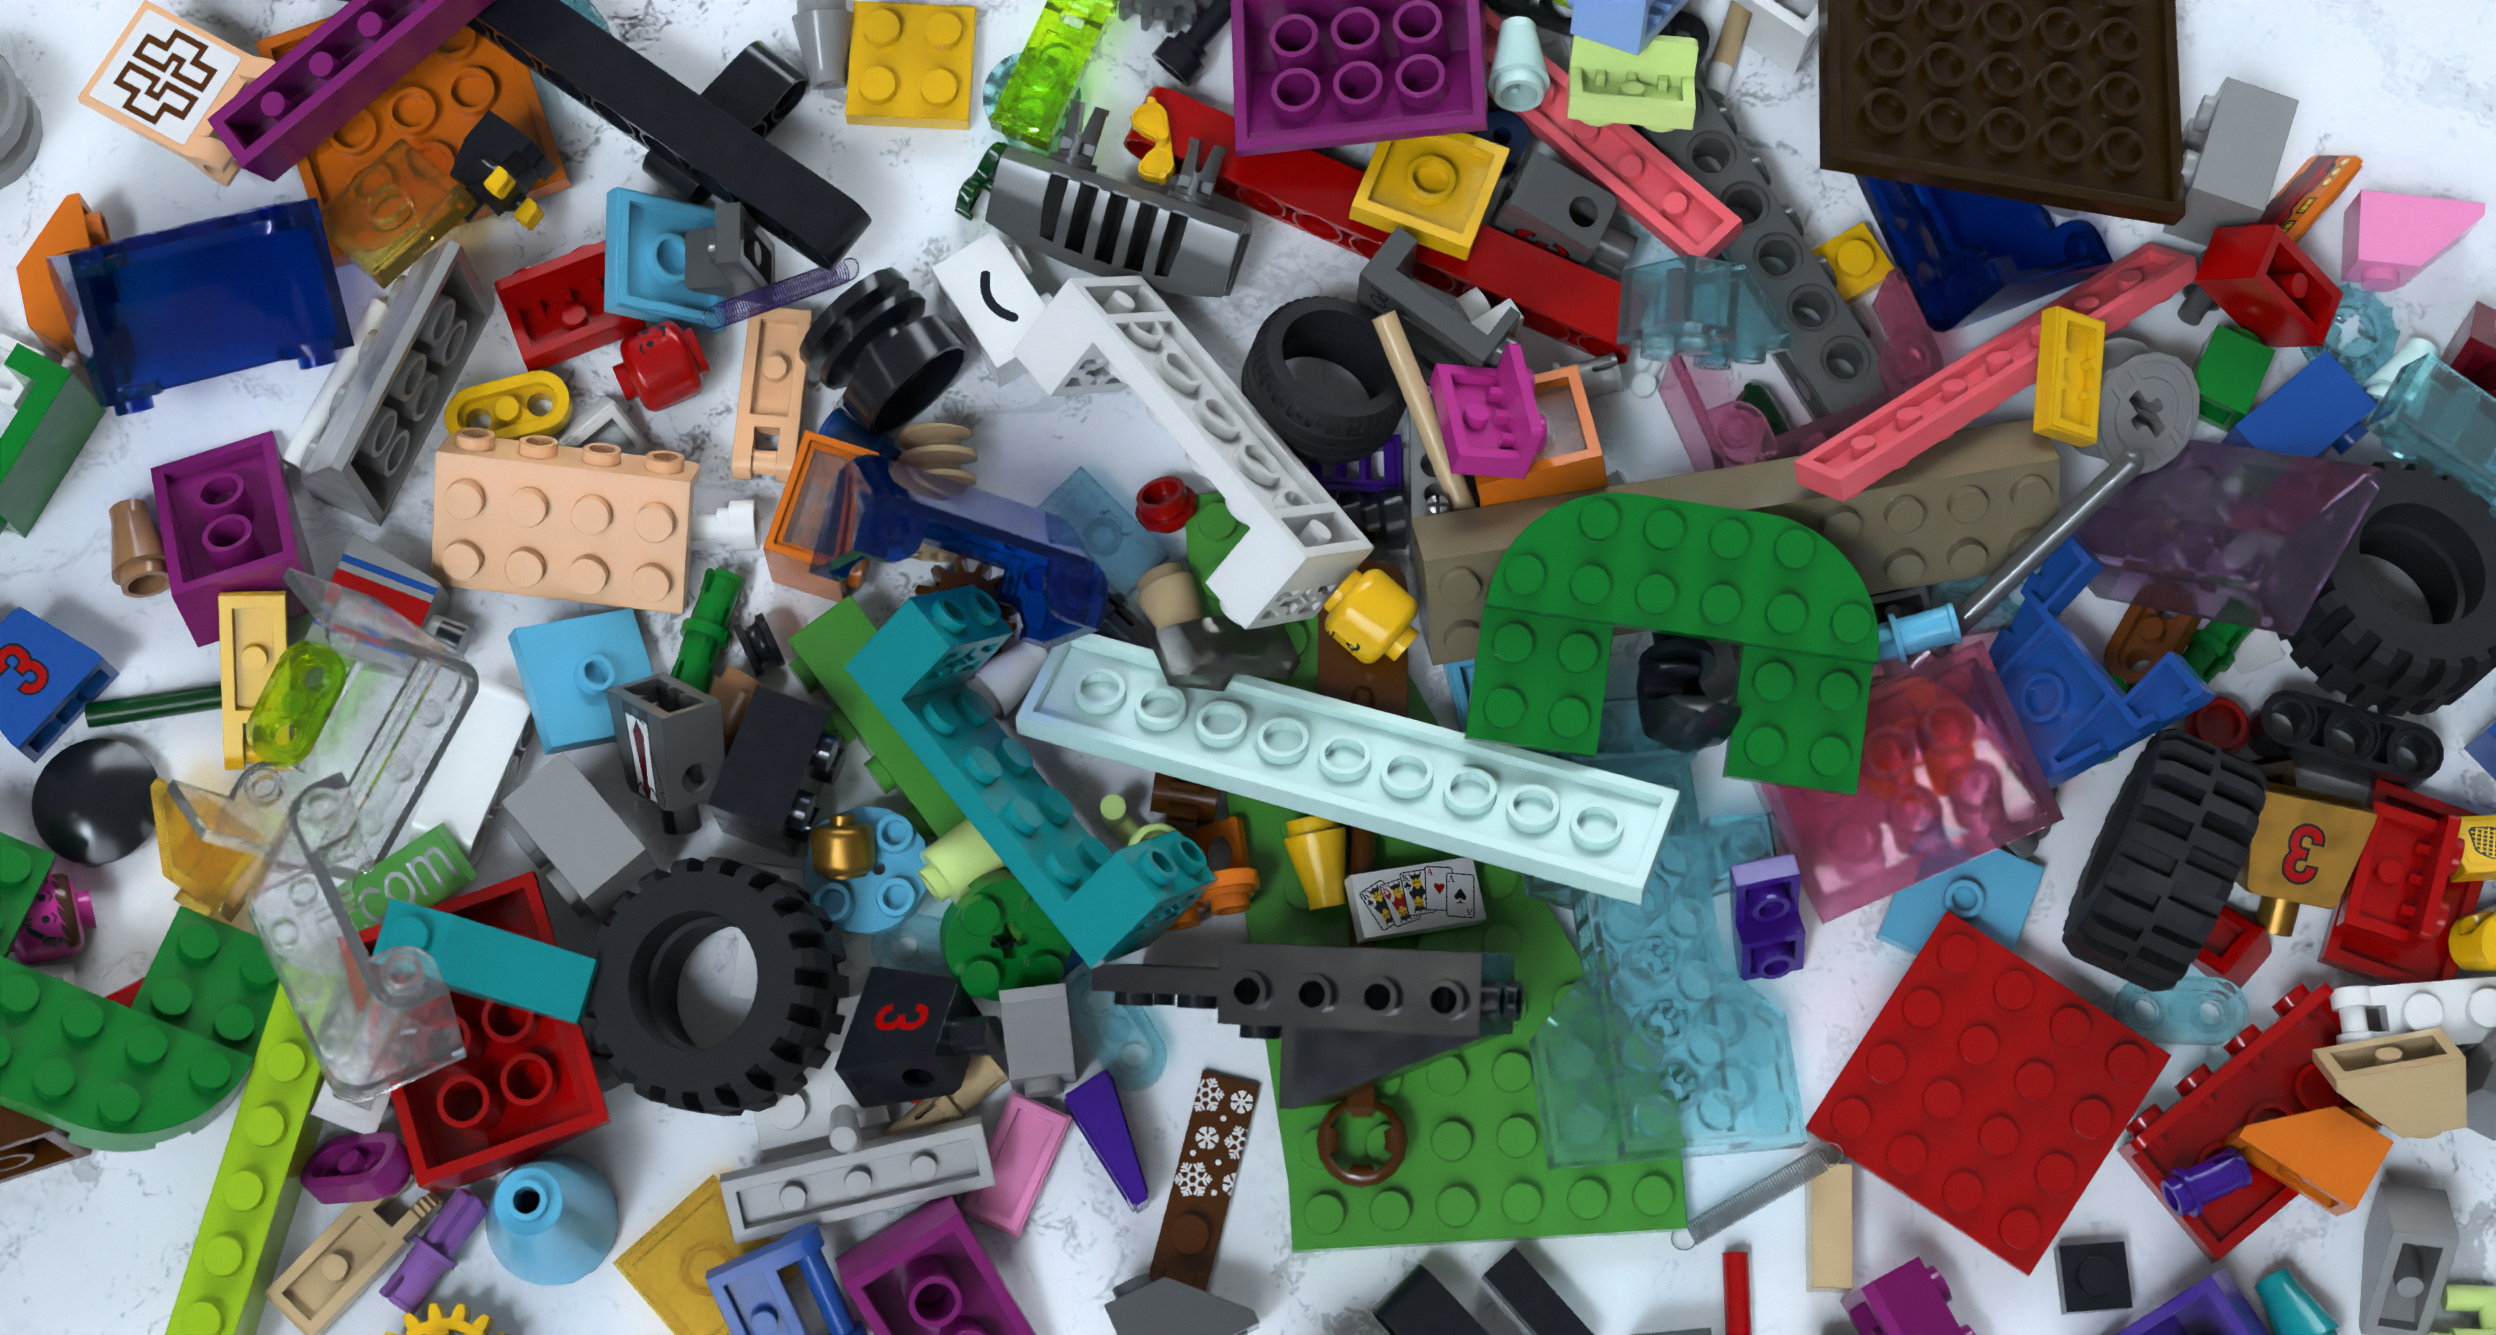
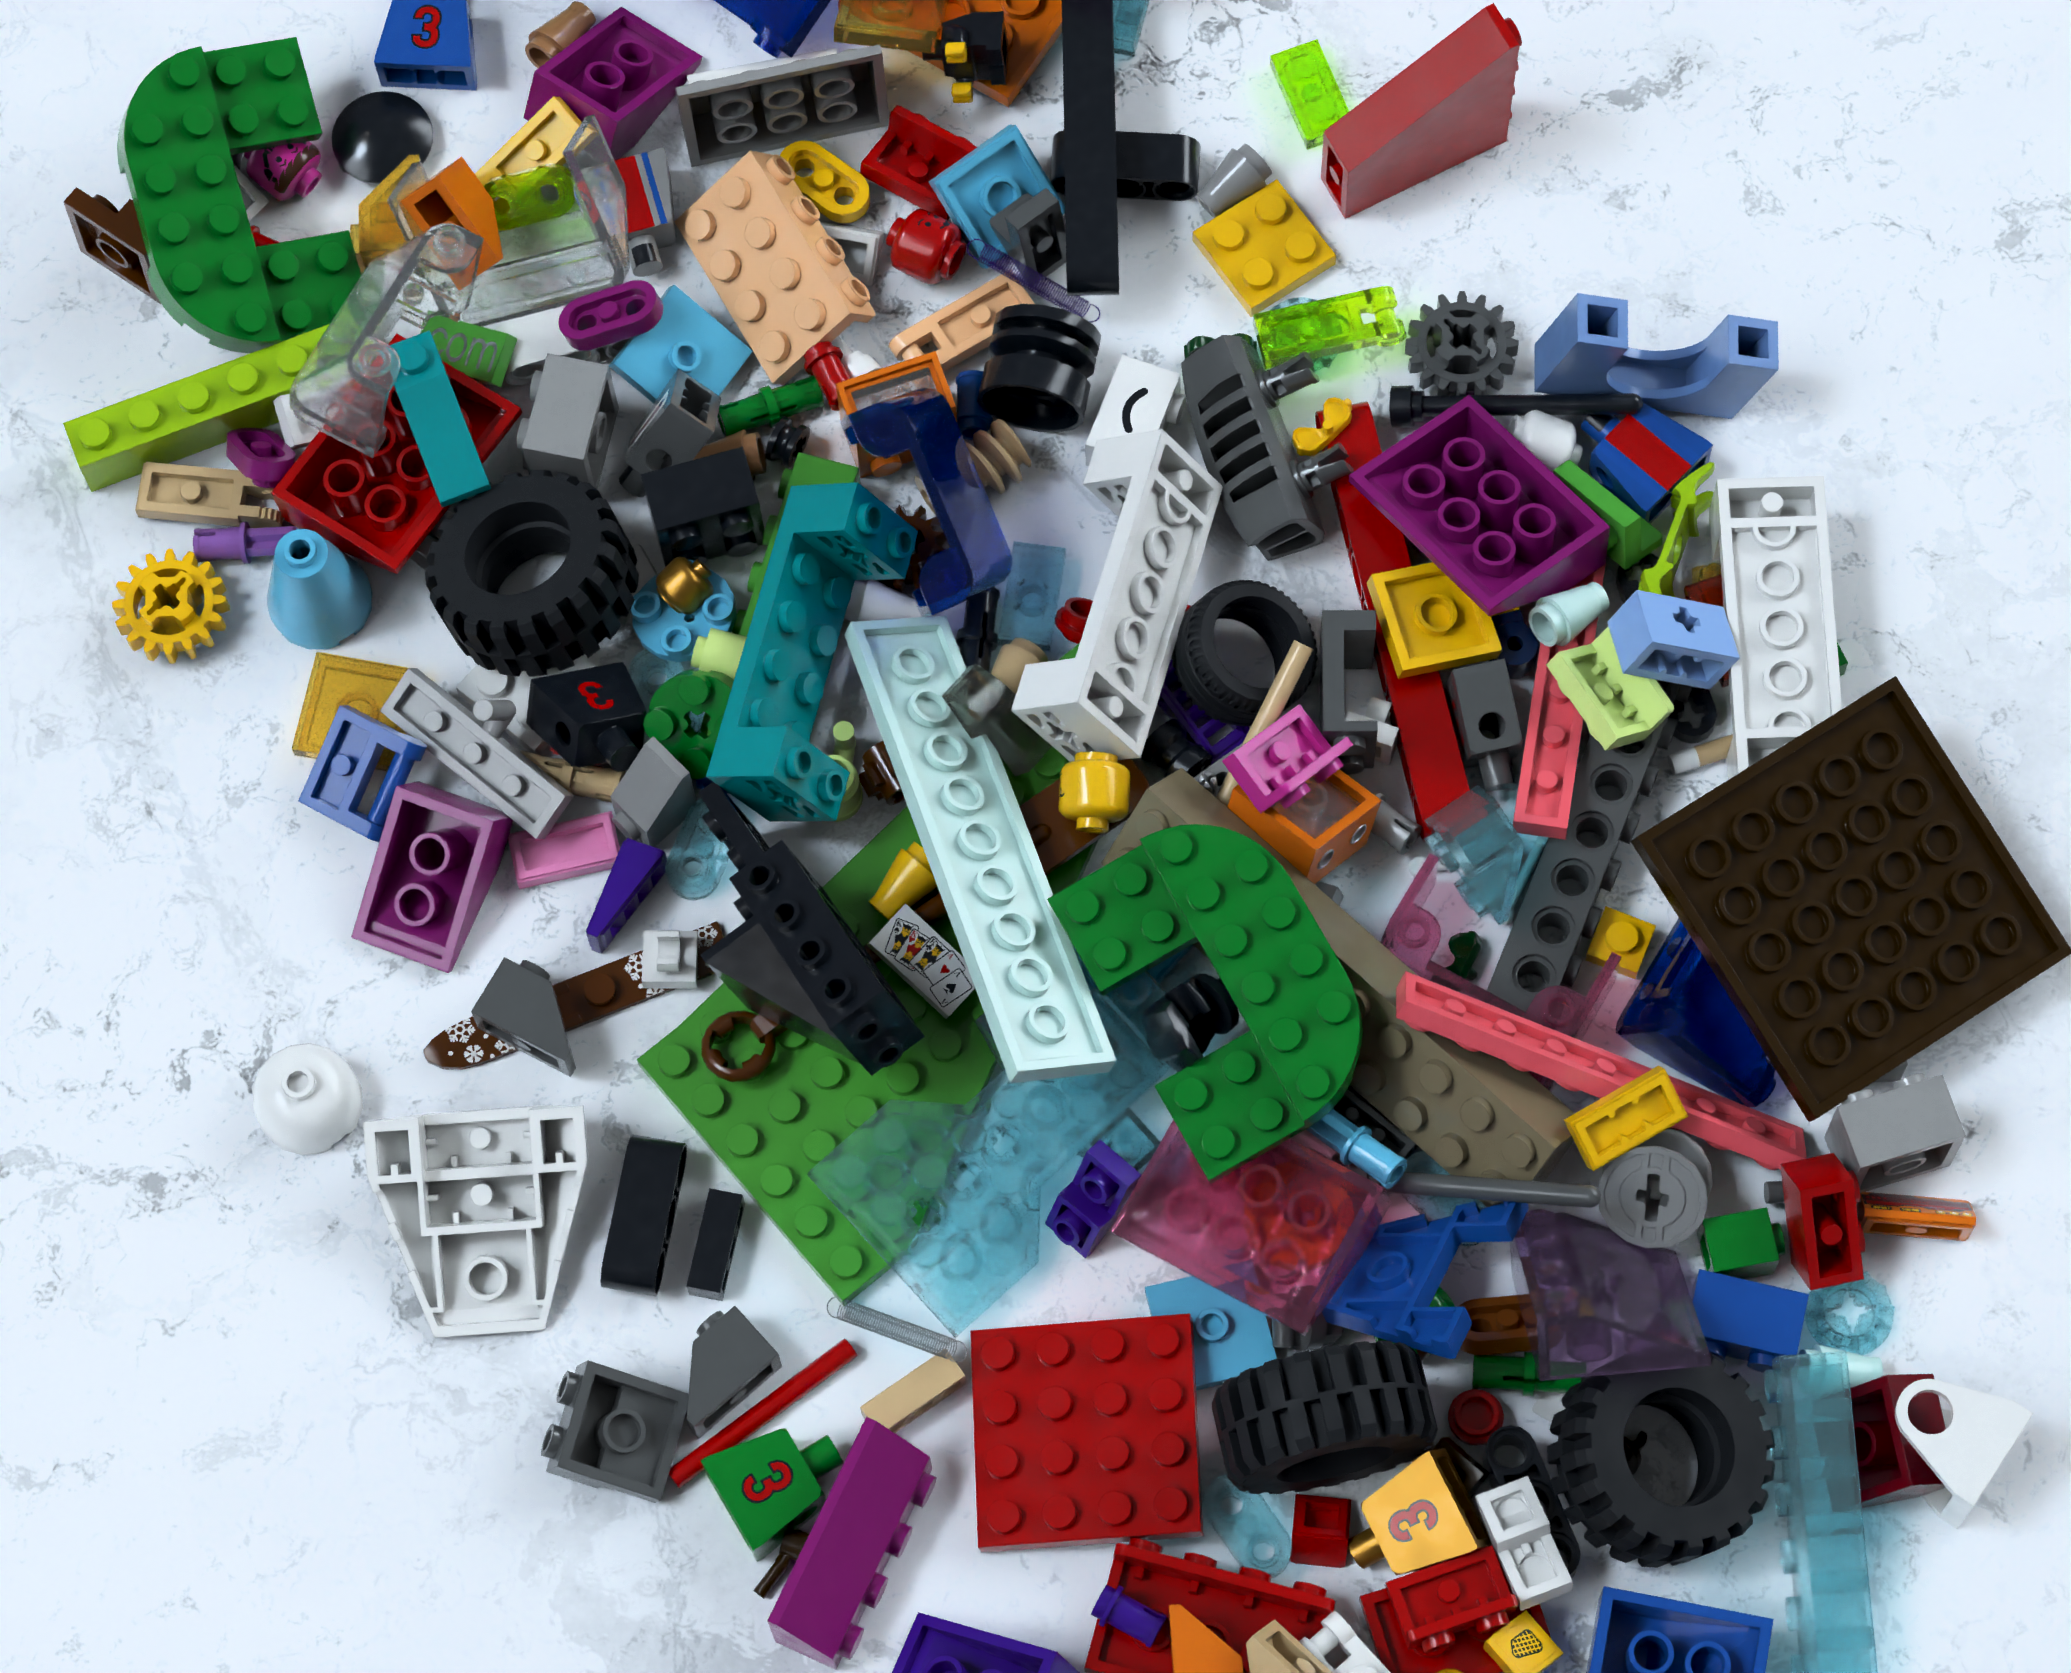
camera: 60 degrees right, 5 degrees down
dark green bar [85,683,222,728] -> none
orange bracket [1166,816,1260,931] -> none
black plate [2053,1241,2133,1315] -> none
bright pink slope [2341,190,2485,292] -> none
none -> orange slope [400,156,503,286]
none -> magenta plate [558,280,664,351]
none -> white tile [642,930,699,989]
none -> red pin [804,341,861,411]
none -> white slope [1475,1476,1573,1611]

